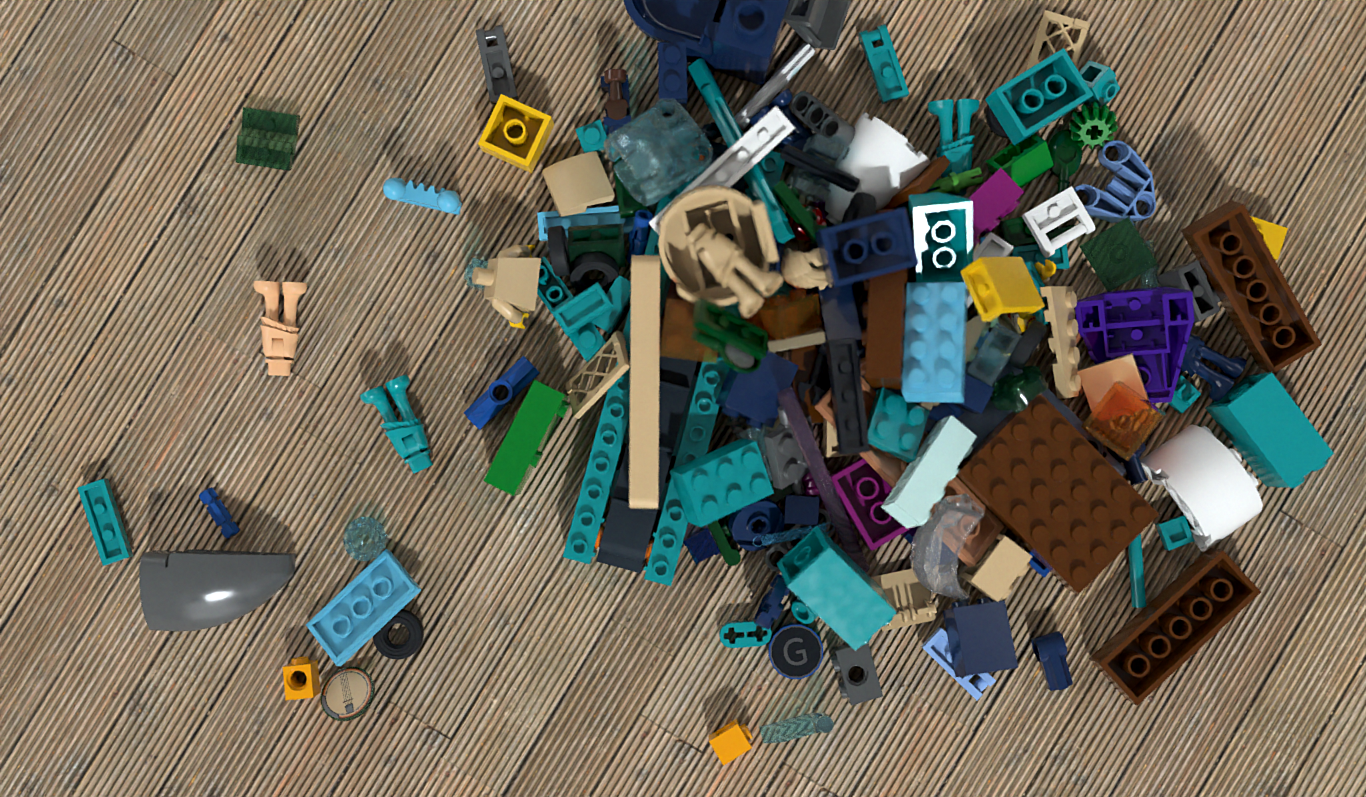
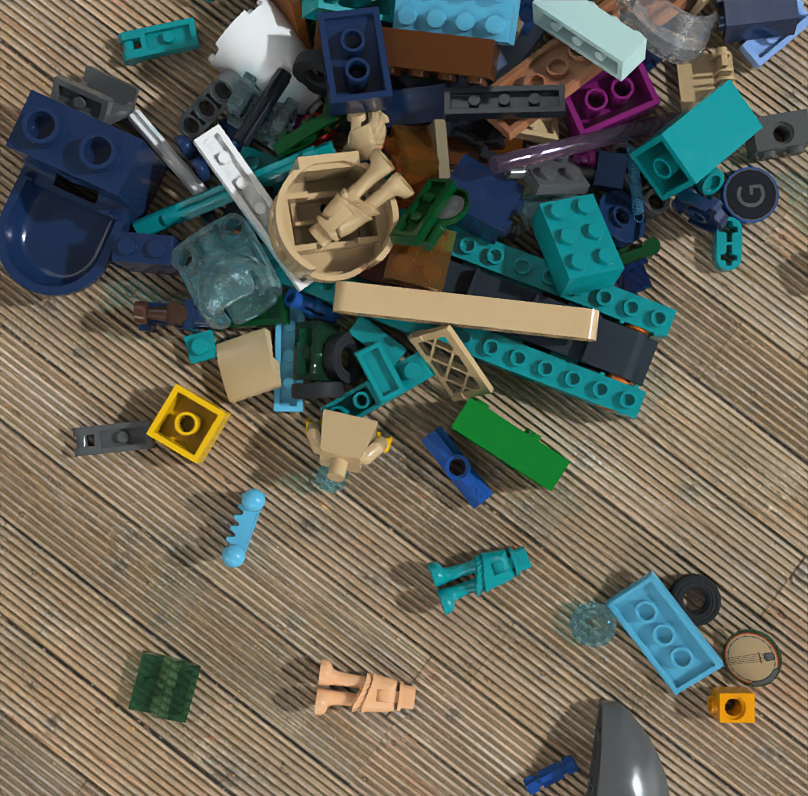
camera: 85 degrees left, 0 degrees up
teal plate [867,387,930,463] -> none

